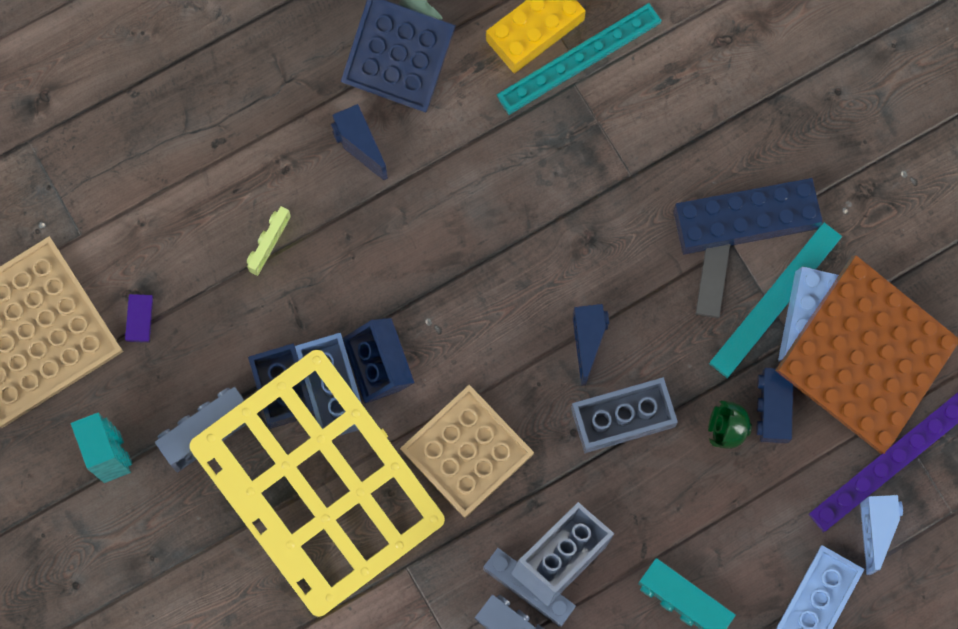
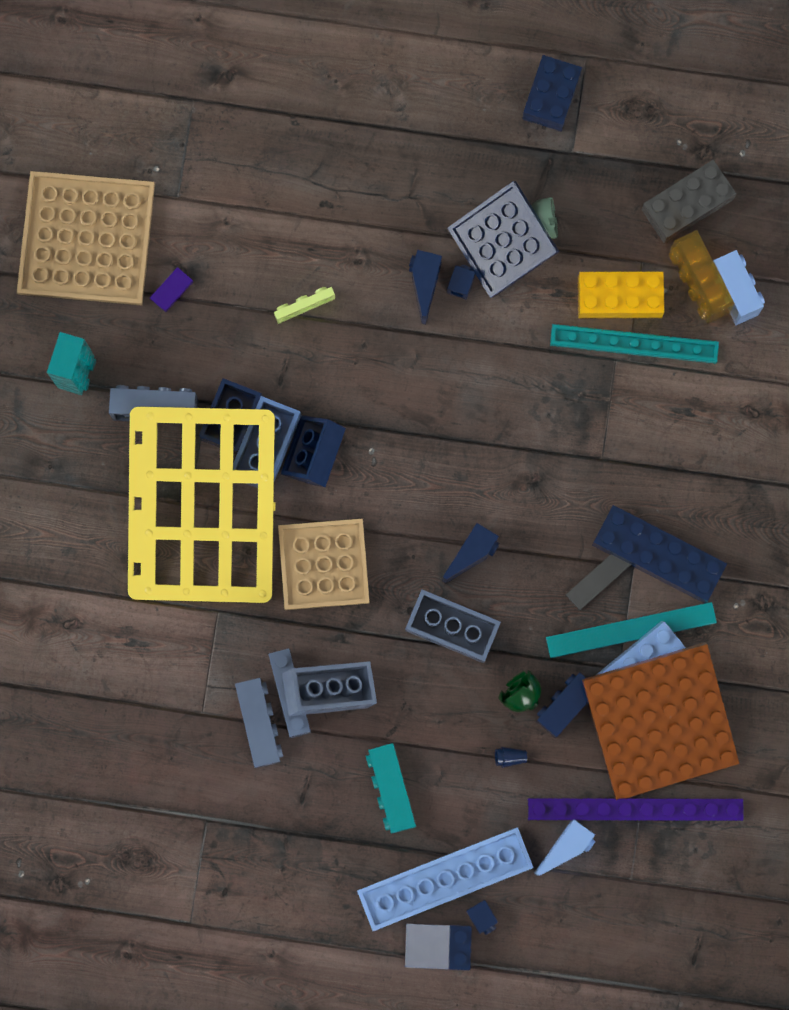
camera: 40 degrees right, 5 degrees up
none -> dark blue brick [447,265,475,300]
none -> dark blue cone [495,746,527,768]

